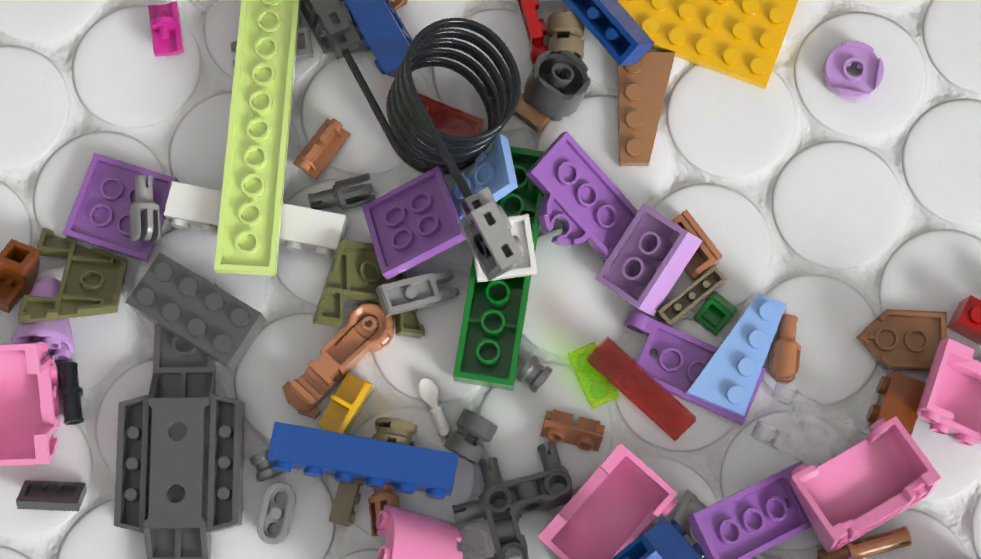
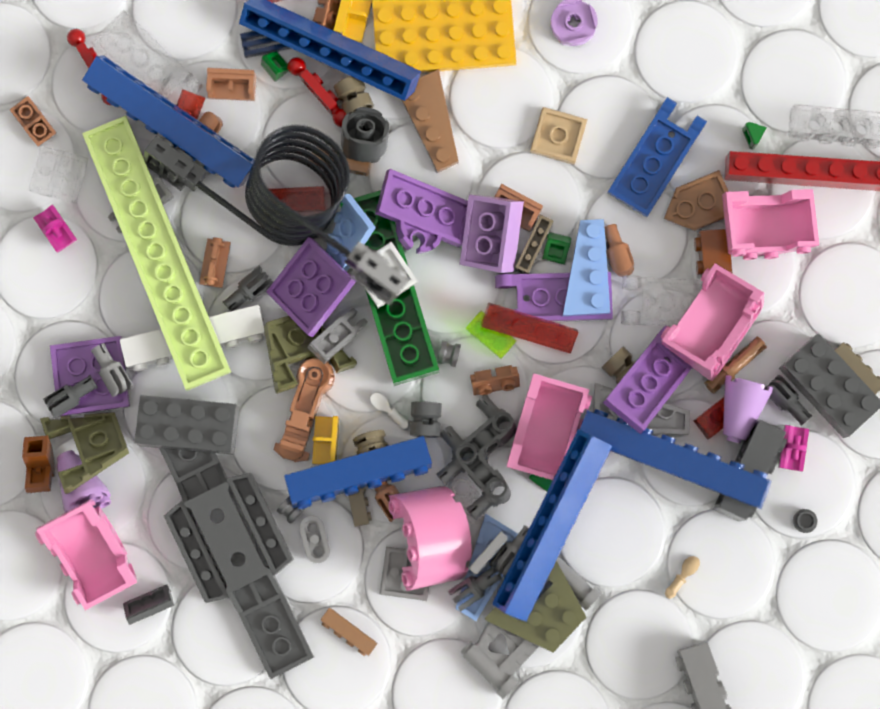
camera: 25 degrees left, 5 degrees up
black pin [58,362,84,425] -> none
none -> dark grey arm [43,375,98,419]
none -> tan tile [530,107,588,165]
none -> dark tan wheel [601,346,636,384]
none -> blue hinge [607,97,707,217]

